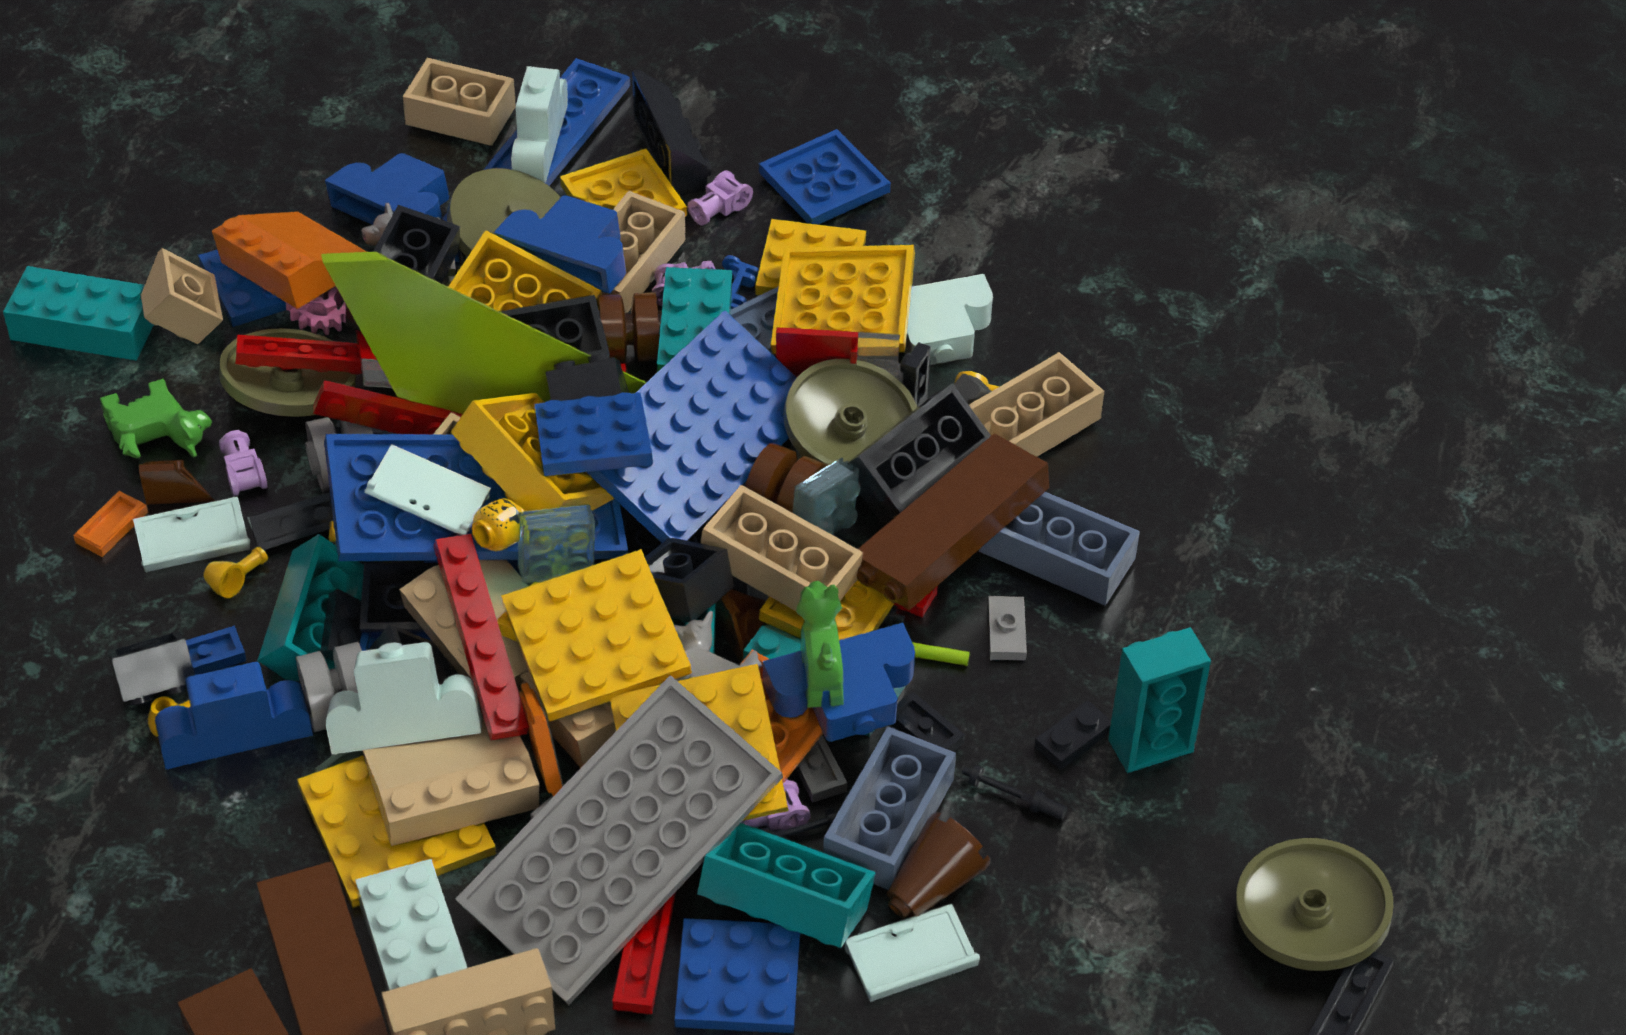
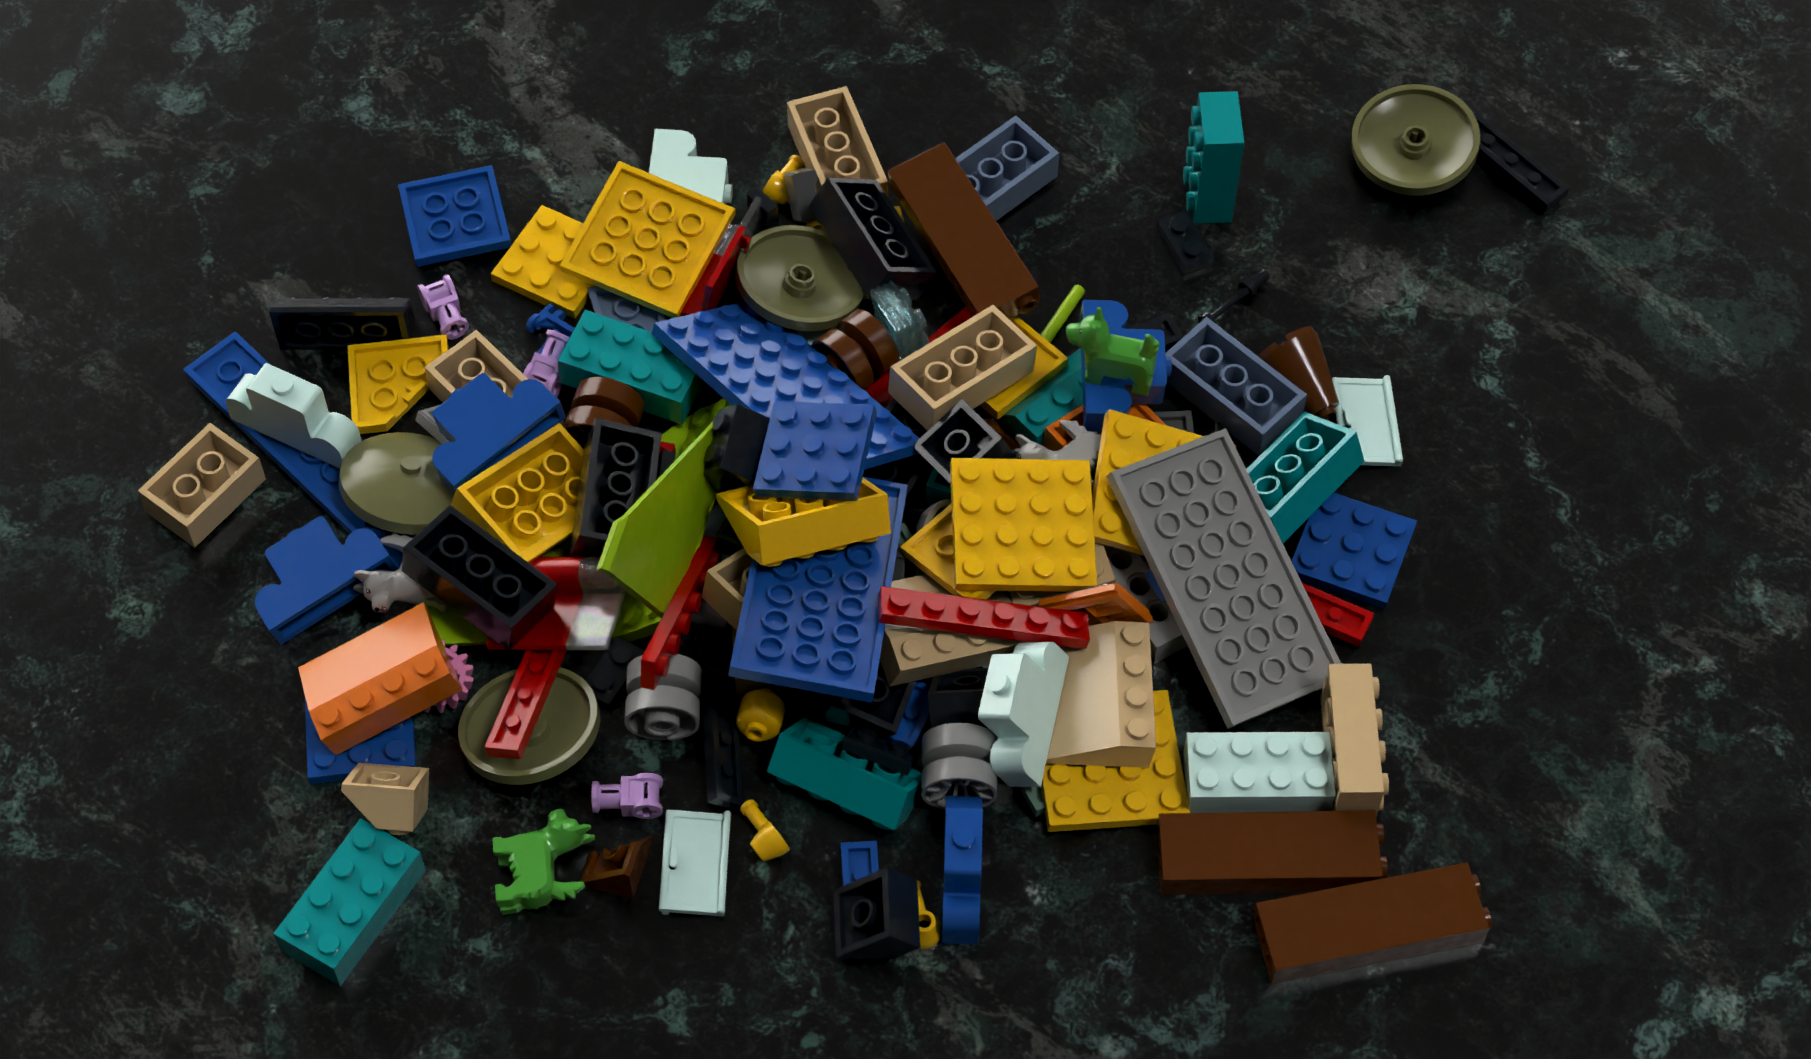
camera: 70 degrees left, 10 degrees up
orange tile [73,491,148,557] -> none
light aqua door [364,444,491,535] -> none
yellow head [471,498,527,552] -> none
clear light blue brick [518,505,595,583] -> none
light grey plate [988,596,1027,660] -> none

